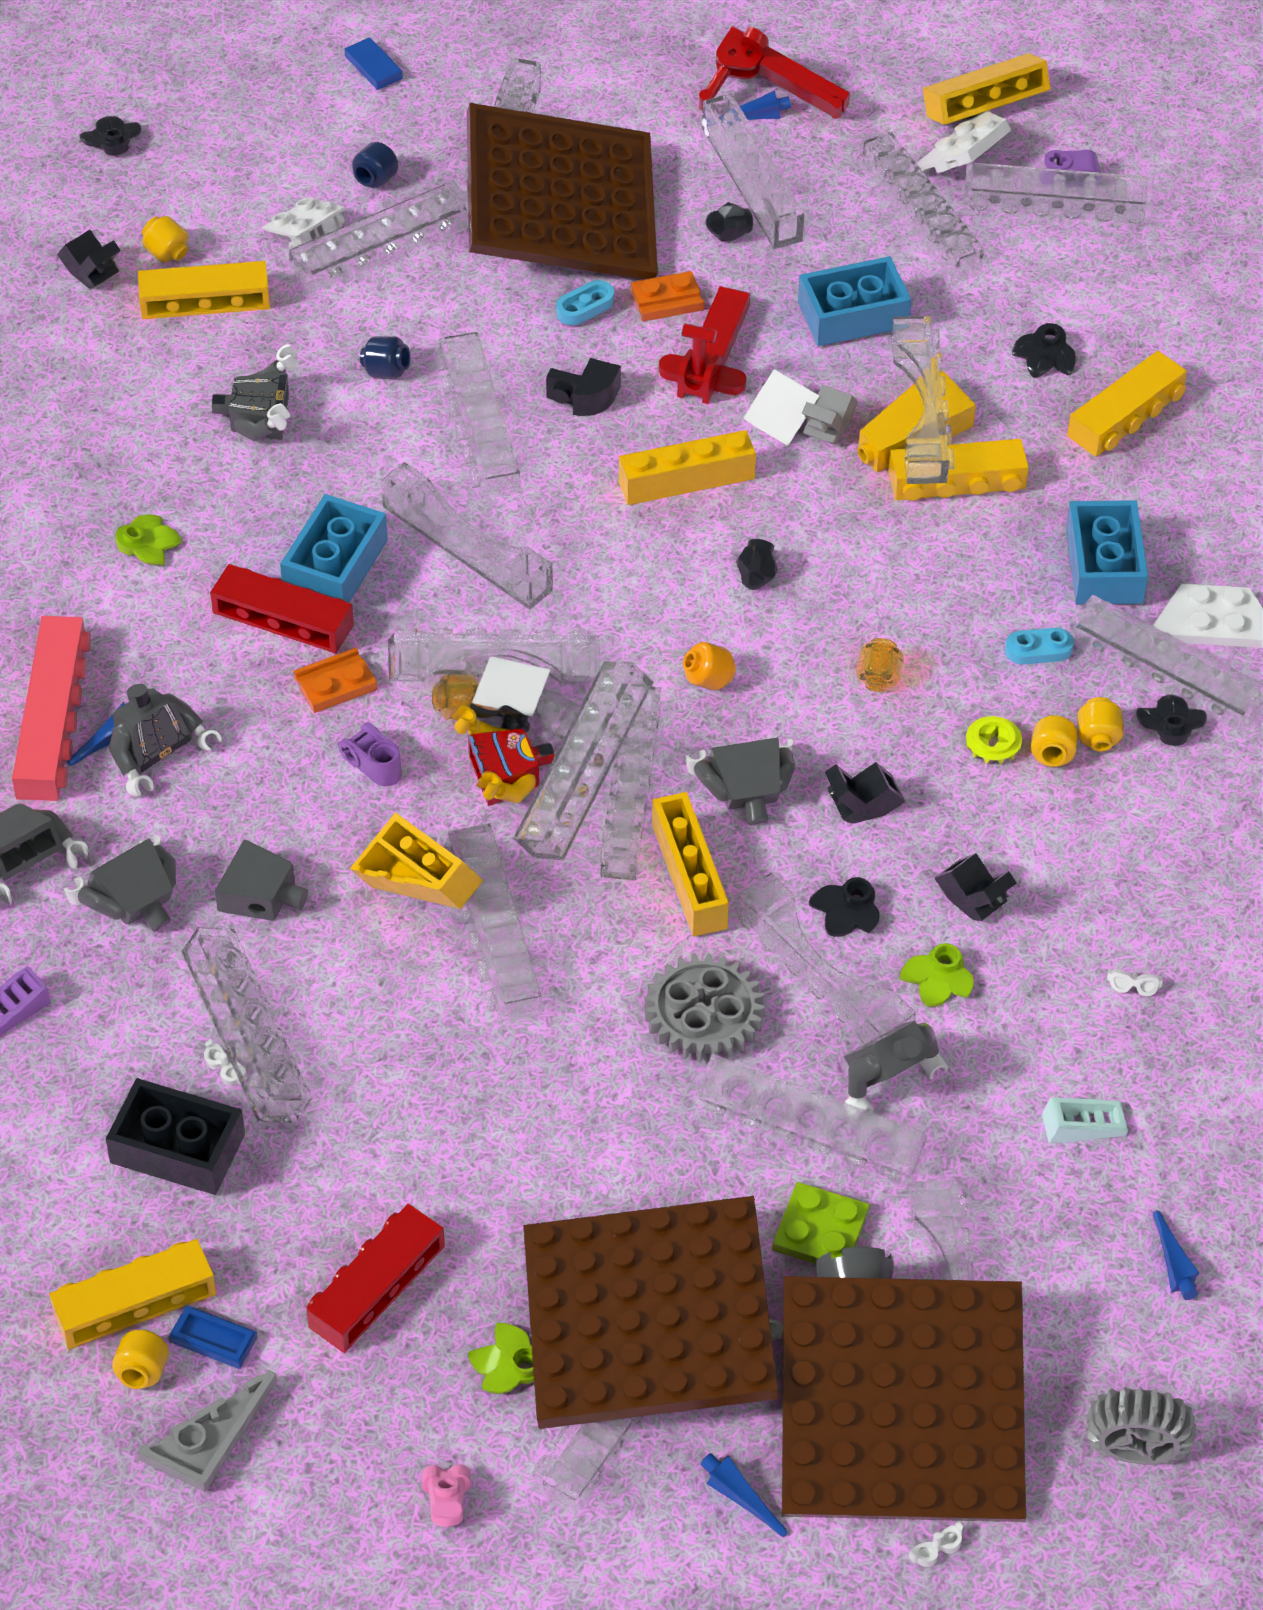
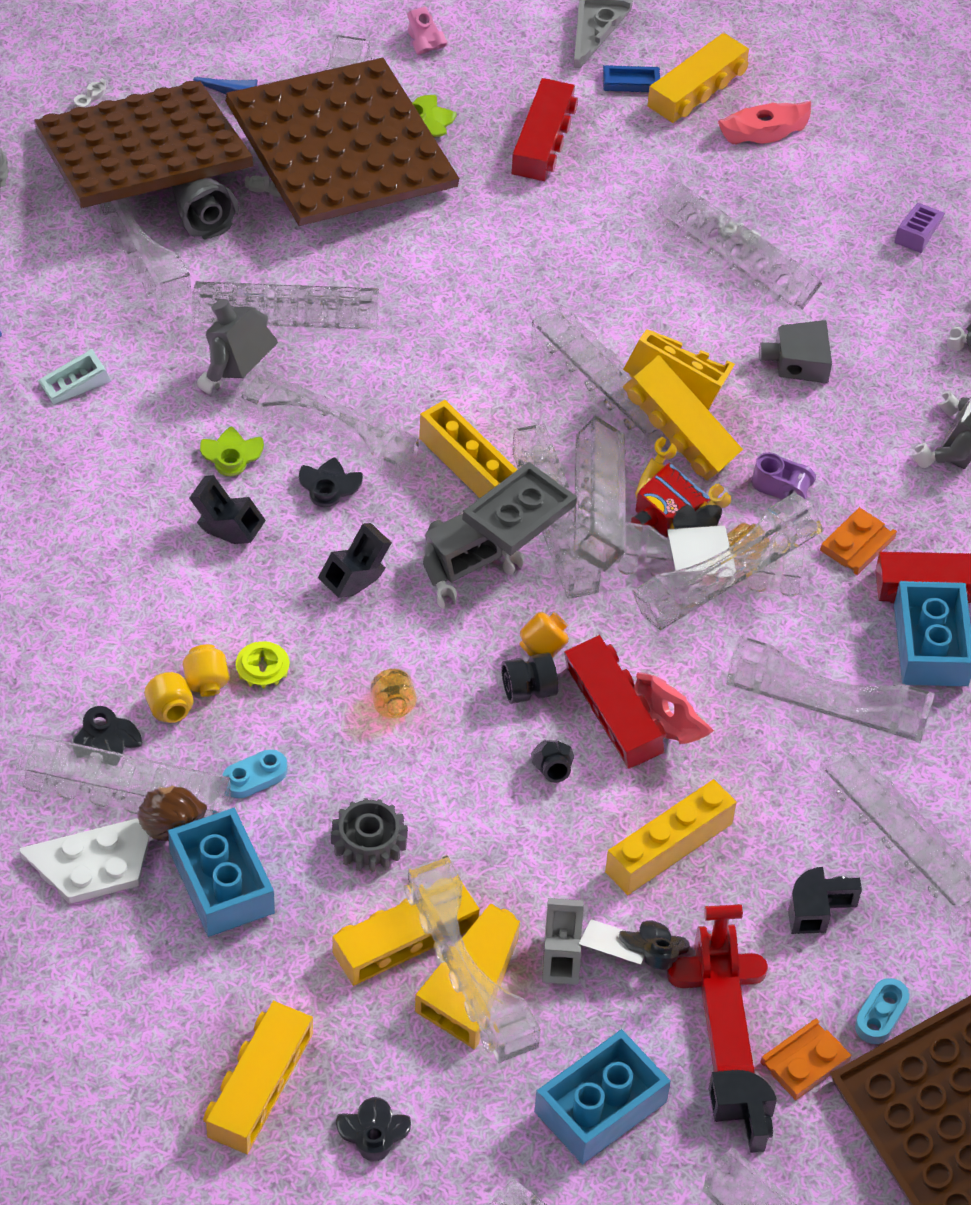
camera: 155 degrees right, 0 degrees up
dark grey torso [63,835,176,932] -> none
black brick [106,1078,245,1195] -> none
yellow head [112,1330,169,1389] -> none
light grey gear [644,953,765,1062] -> none
black rock [705,202,753,242] -> none
lime plate [772,1182,870,1264] -> none
white piece [1107,969,1163,996] -> none
none -> reddish brown hair [137,785,207,841]
none -> dark grey gear [331,798,408,872]
none -> dark grey plate [462,462,577,556]
none -> black wheel [501,652,558,704]
none -> red brick [564,635,666,769]
none -> black plate [619,920,690,969]
none -> yellow brick [623,355,743,481]
none -> coral piece [634,672,714,744]
none -> black brick [708,1070,777,1153]
none -> coral piece [718,101,811,145]

